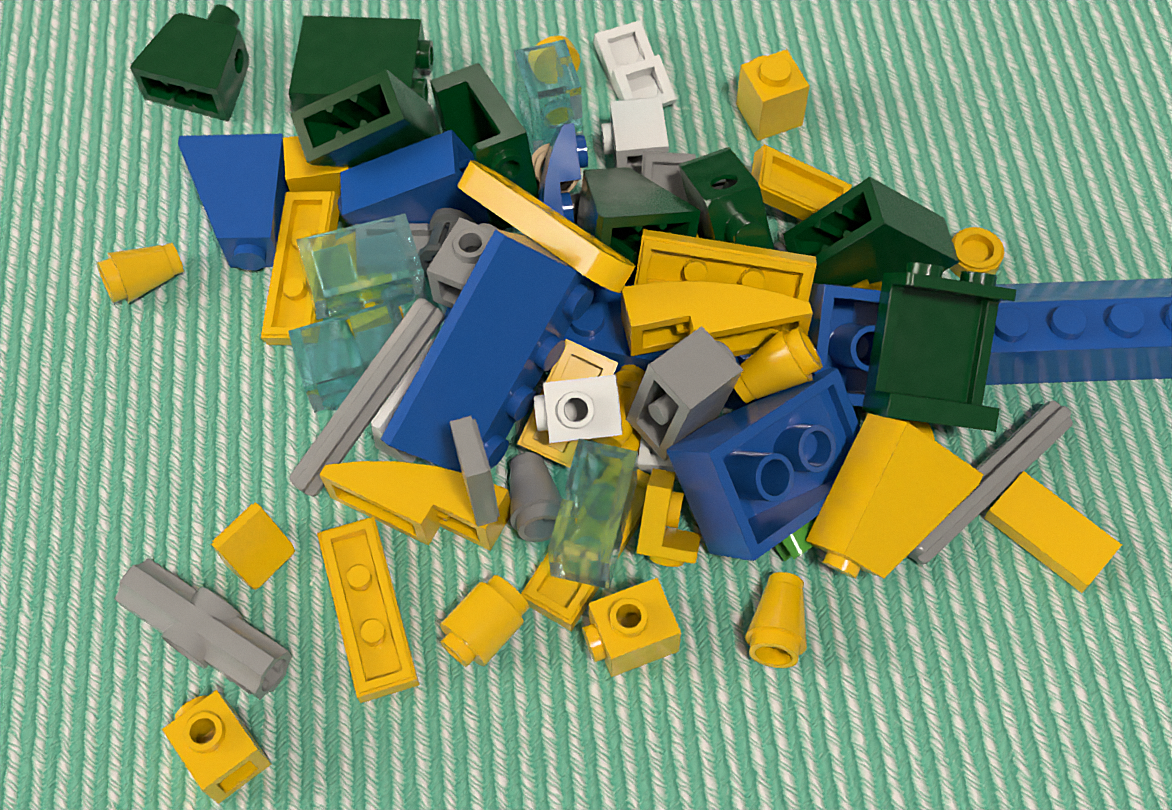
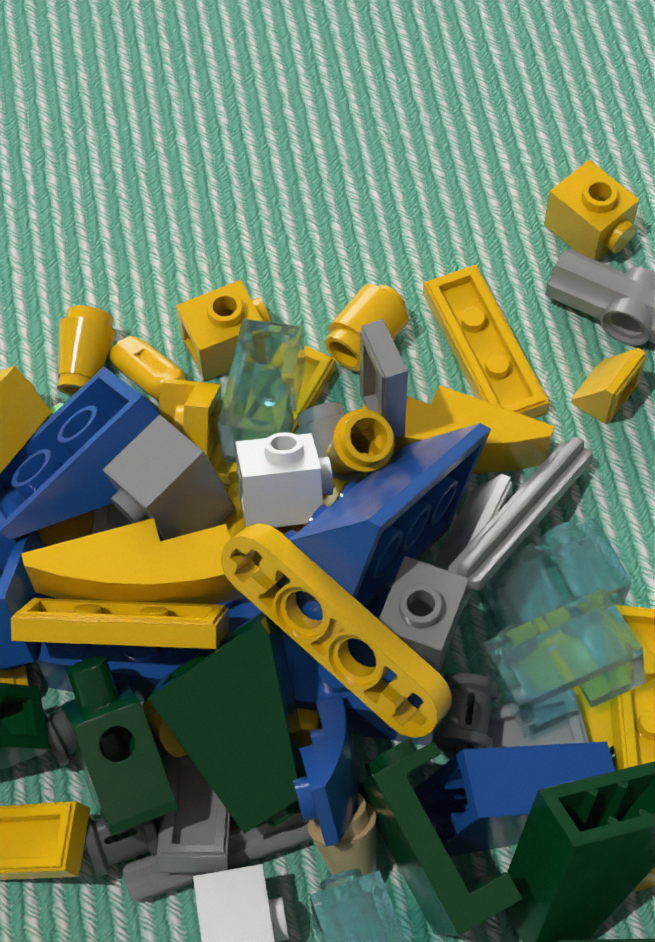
camera: 175 degrees right, 0 degrees up
yellow cone [734,326,823,403] -> none
none -> yellow piece [109,336,187,401]
none -> yellow cone [326,409,395,474]

